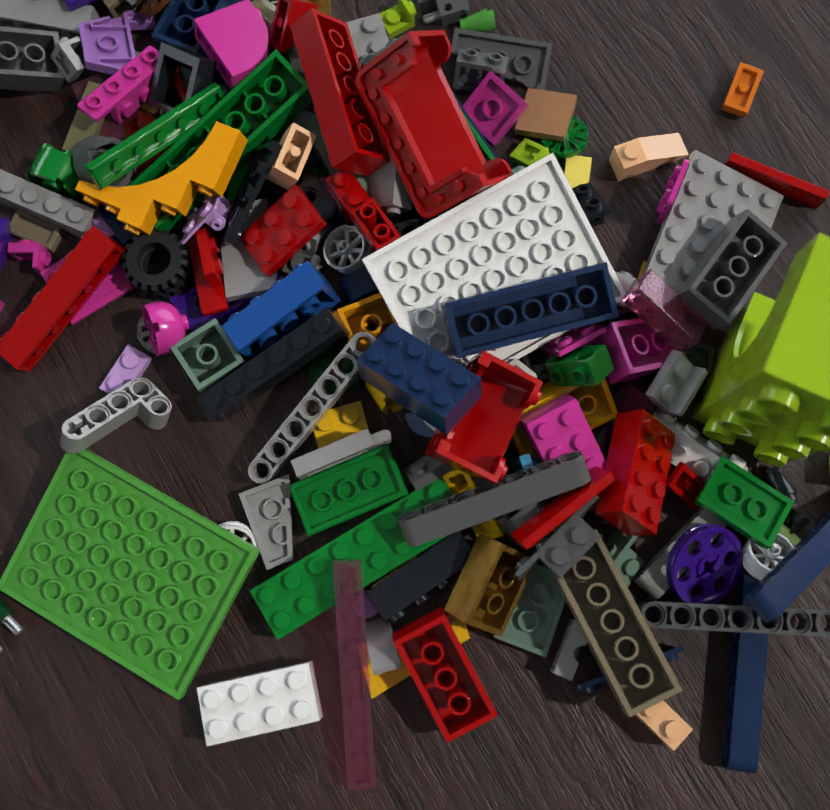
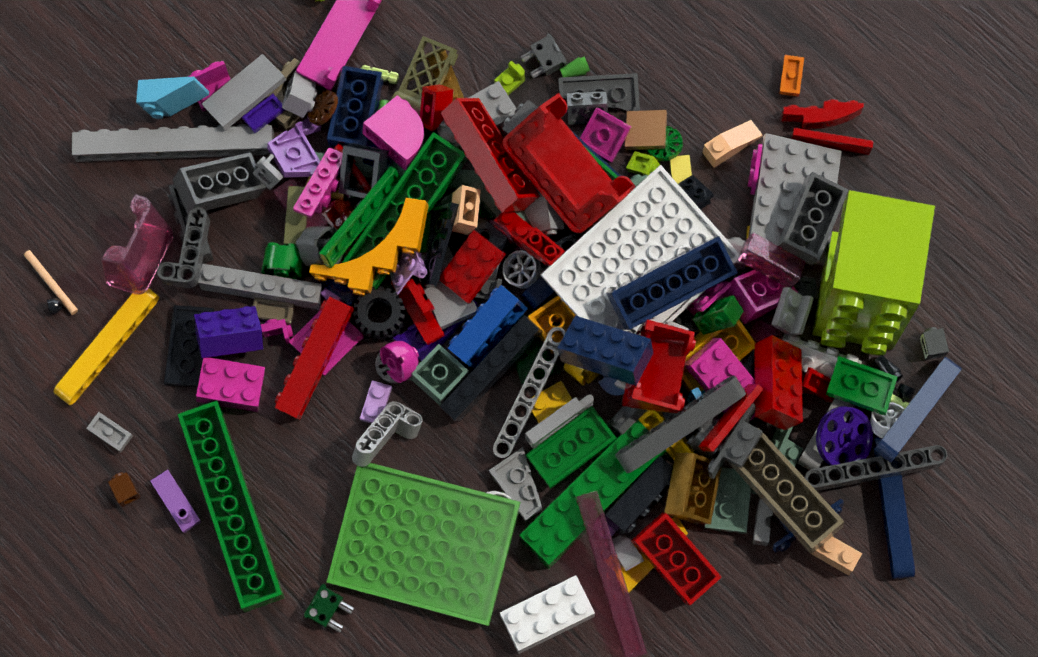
camera: 15 degrees left, 5 degrees down
none -> red slope [781,99,864,130]

